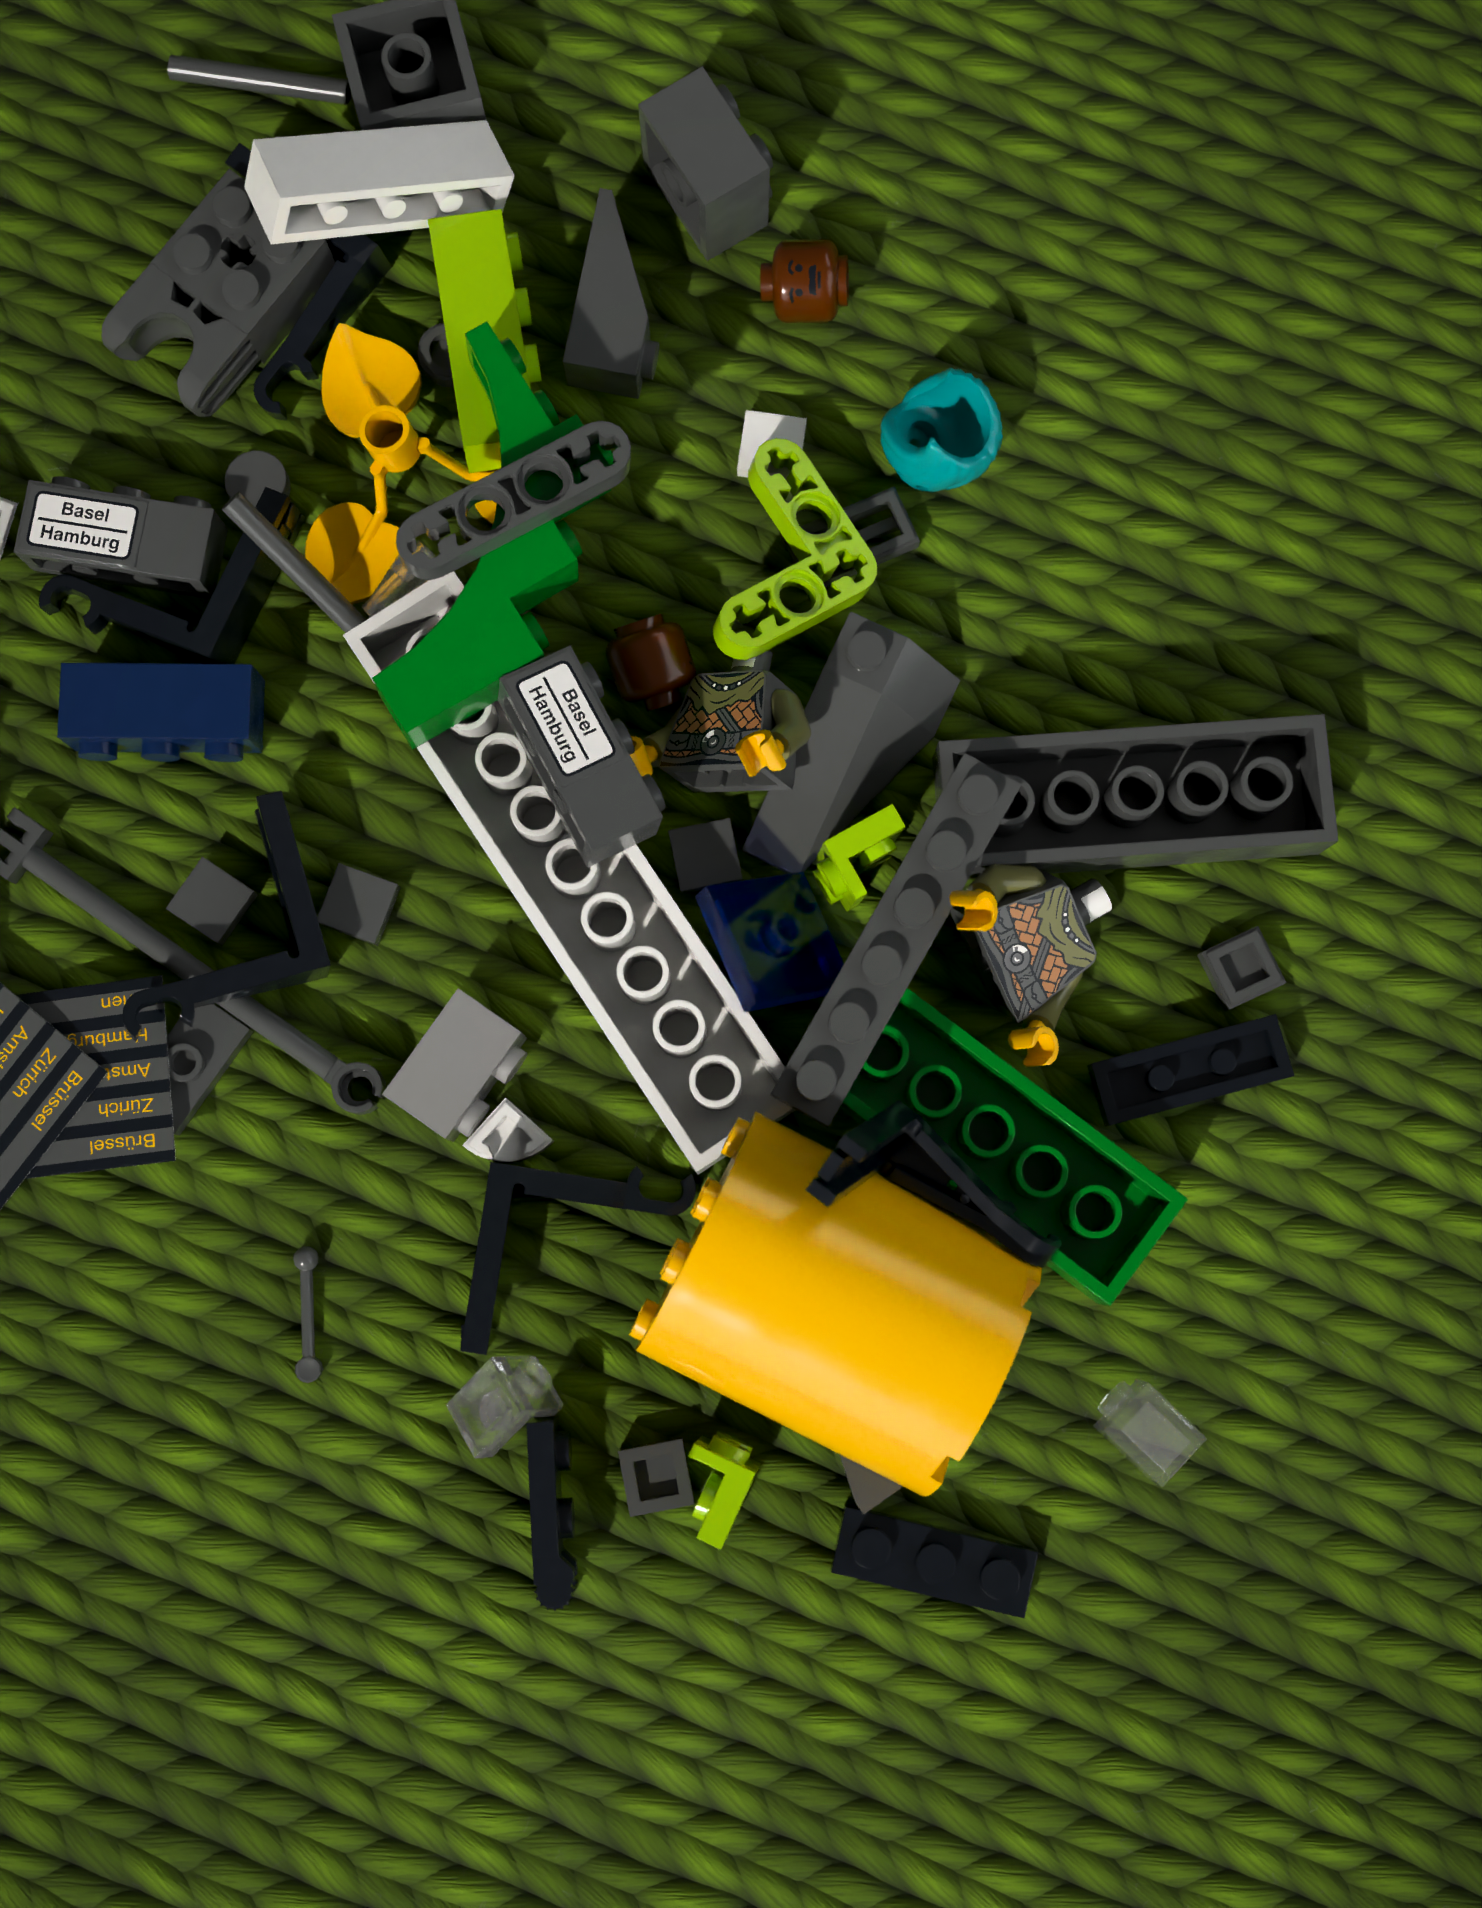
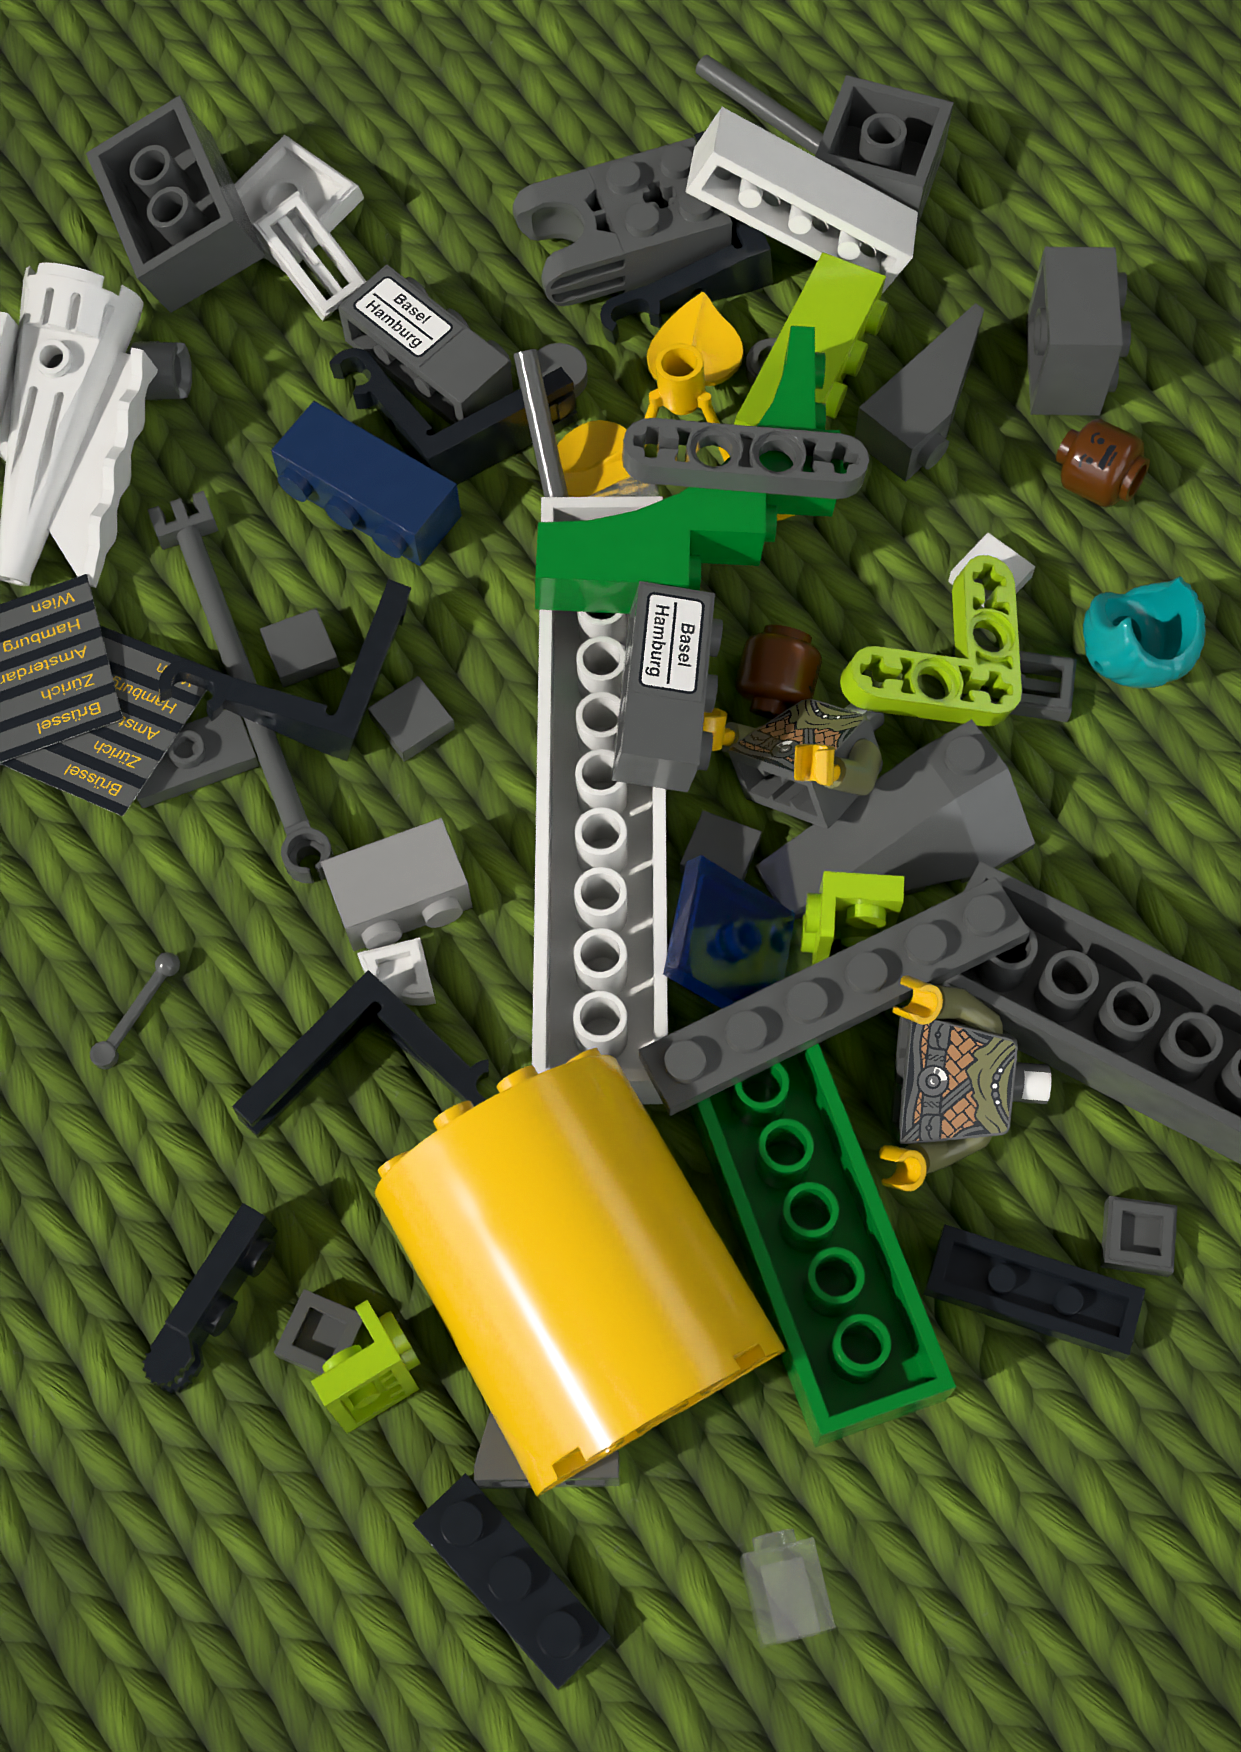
camera: 35 degrees right, 15 degrees down
clear bracket [446,1355,563,1459] -> none
black hinge [806,1100,1061,1268] -> none

